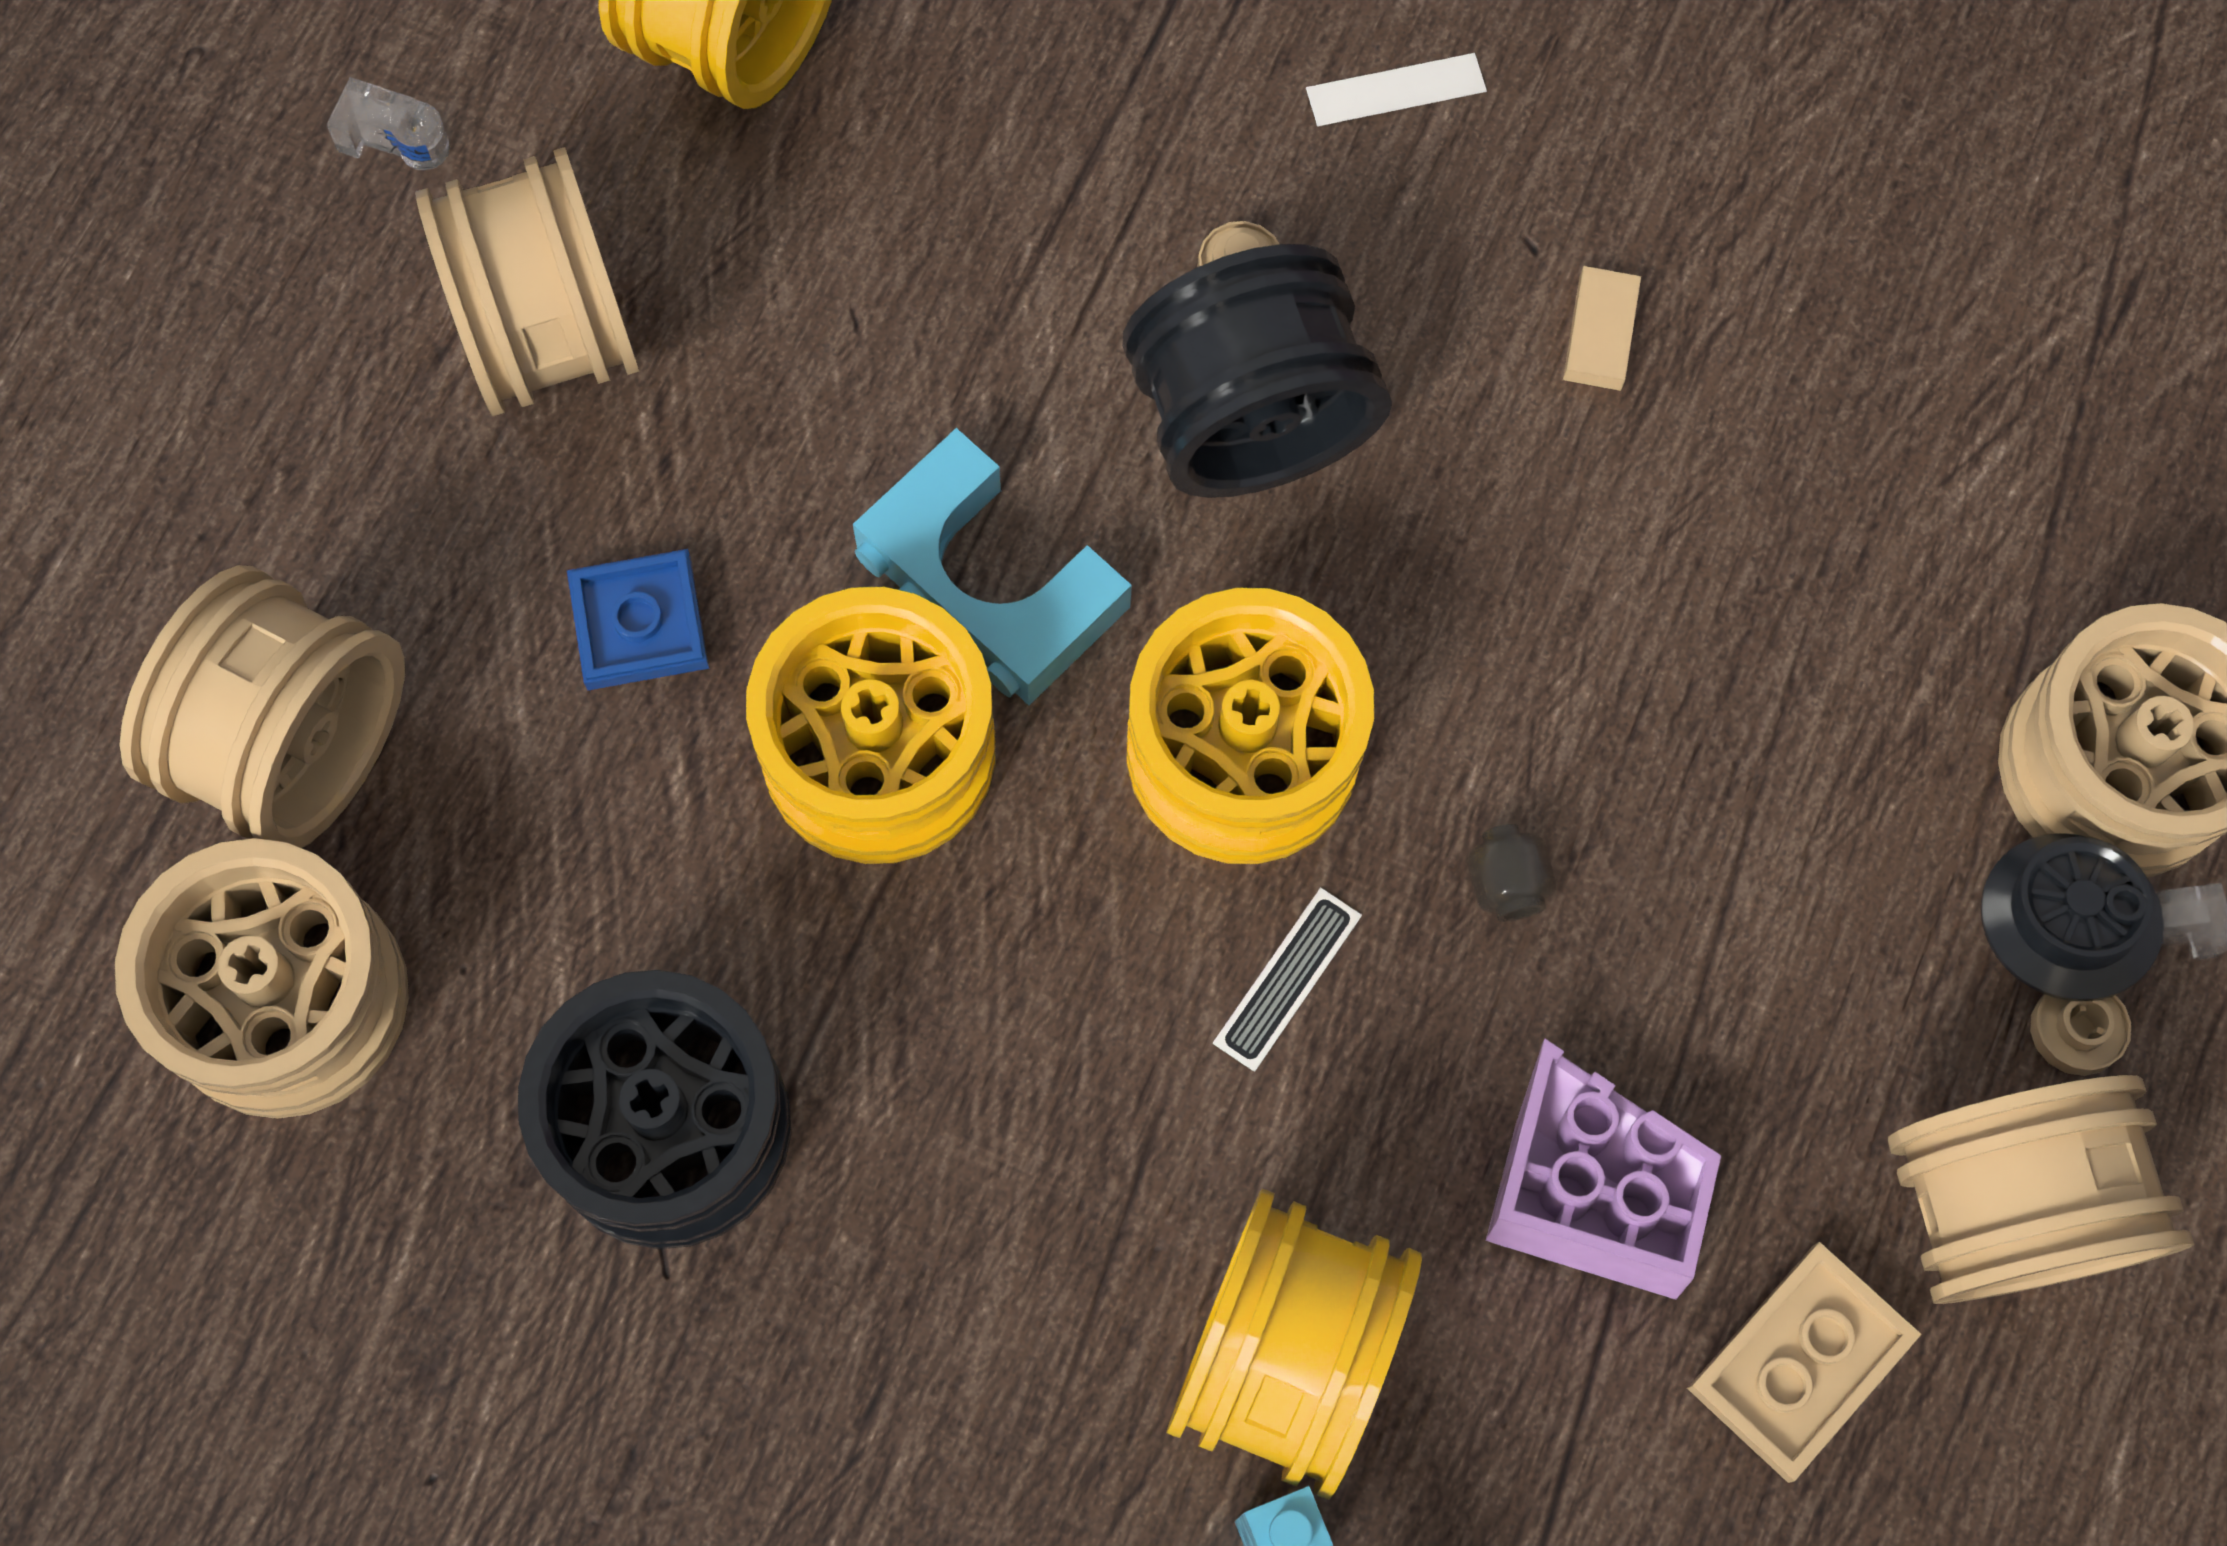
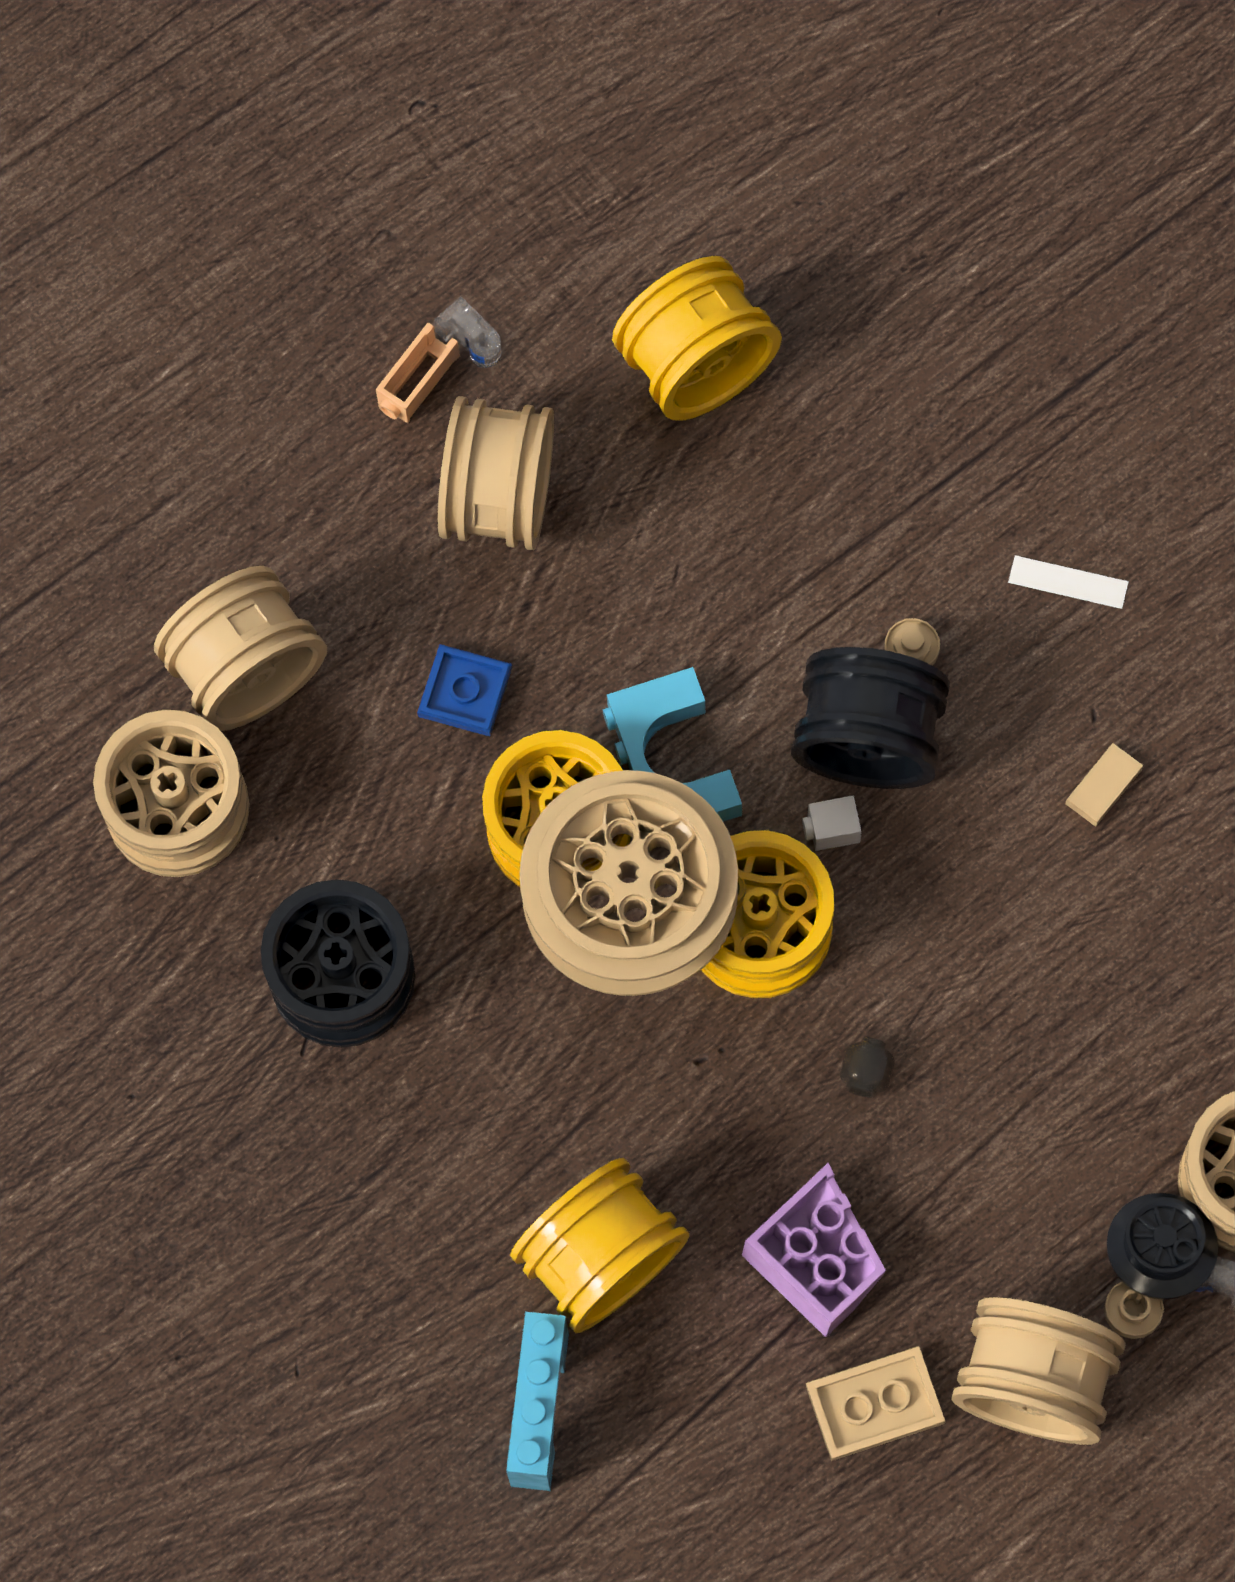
camera: 35 degrees right, 0 degrees up
sticker [1213,887,1362,1072] -> none
none -> light nougat window [376,323,460,423]
none -> tan wheel [520,770,738,996]
none -> white brick [802,795,861,851]

